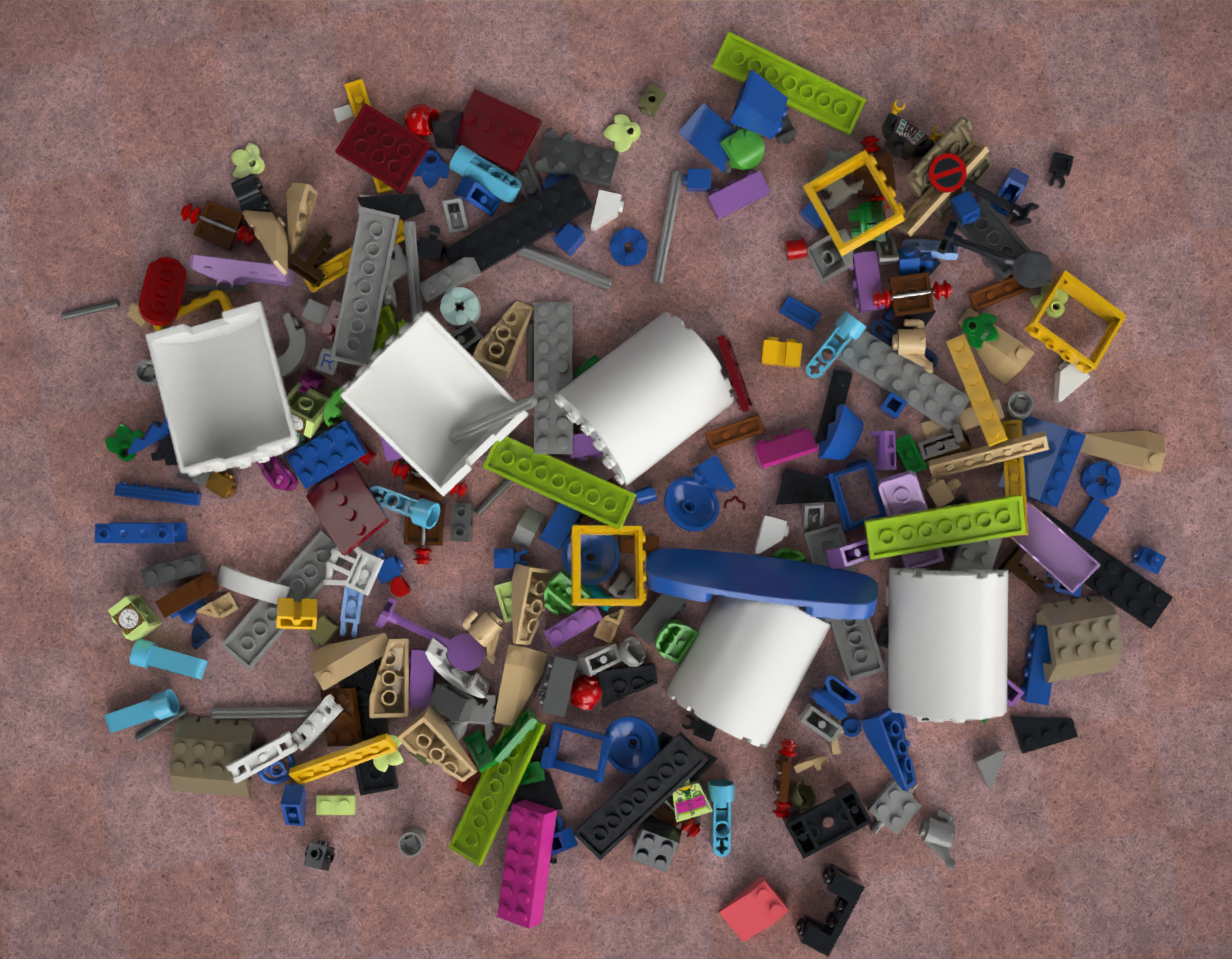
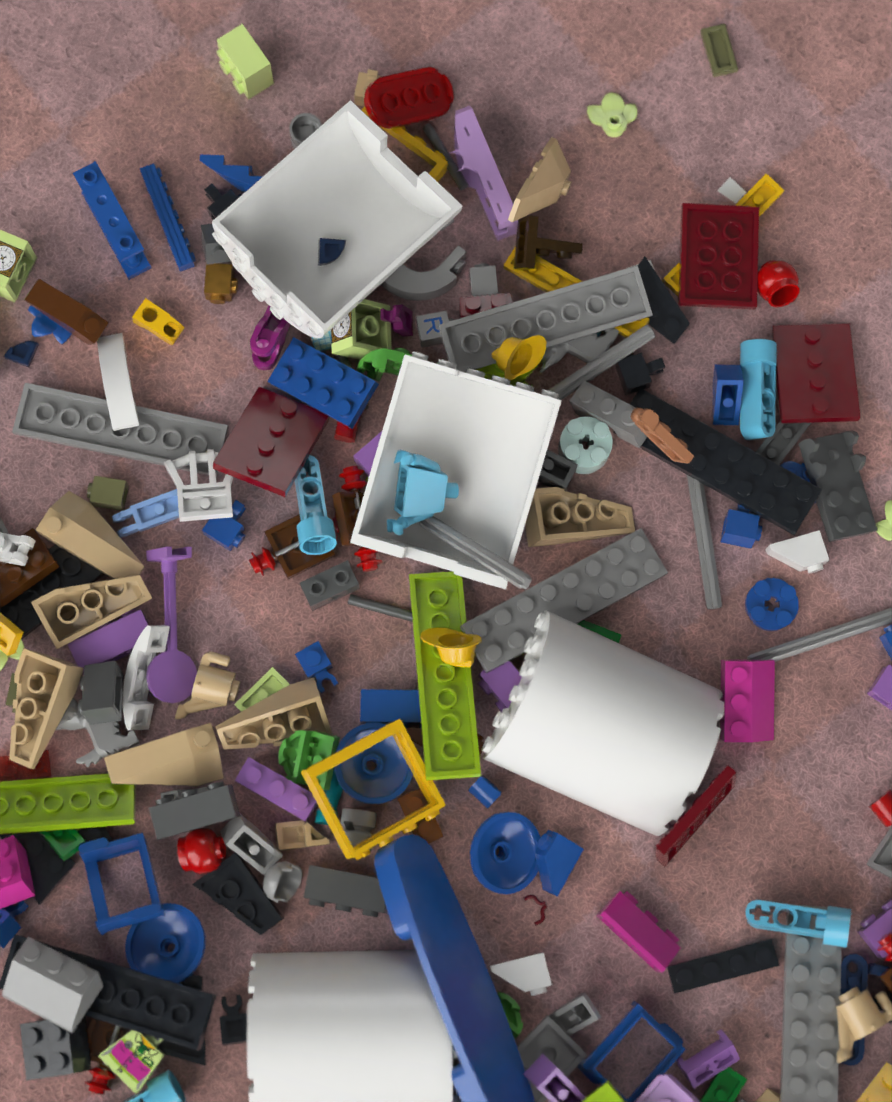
camera: 60 degrees right, 10 degrees down
dark grey bar [61,300,120,320] -> none
green plate [105,424,144,461] -> none
dark grey brick [141,553,207,588] -> none
reddish brown plate [181,200,256,250] -> none
tan slope [196,592,240,618] -> none
black brick [231,174,271,212] -> none
yellow brick [276,598,317,630] -> none
tan wedge [286,182,318,257] -> none
red brick [390,576,412,597] -> none
blue plate [413,149,449,188] -> none
black slope [431,110,463,149] -> none
light grey slope [442,196,469,233] -> none
green plate [463,729,498,772] -> none
green plate [492,708,538,763] -> none
light grey slope [511,507,545,550] -> none
dark grey bar [526,324,534,382] -> none
bright green slope [655,620,699,664] -> none
dark orange tile [705,414,765,451] -> none
yellow brick [760,337,803,368] -> none
black wing [775,468,841,505] -> none
blue tile [779,295,822,331] -> none
blue slope [818,404,864,461] -> none
blue brick [877,392,908,419] -> none
none -> light grey slope [2,937,103,1033]
none -> yellow leg [132,298,184,345]
none -> yellowish green brick [216,24,274,99]
none -> dark blue tile [318,238,346,266]
none -> medium azure torso [387,450,459,535]
none -> yellow piece [420,628,482,668]
none -> yellow piece [491,335,546,381]
none -> nougat hinge [630,408,694,464]
none -> olive tile [700,24,738,77]
none -> dark pink slope [720,659,775,742]

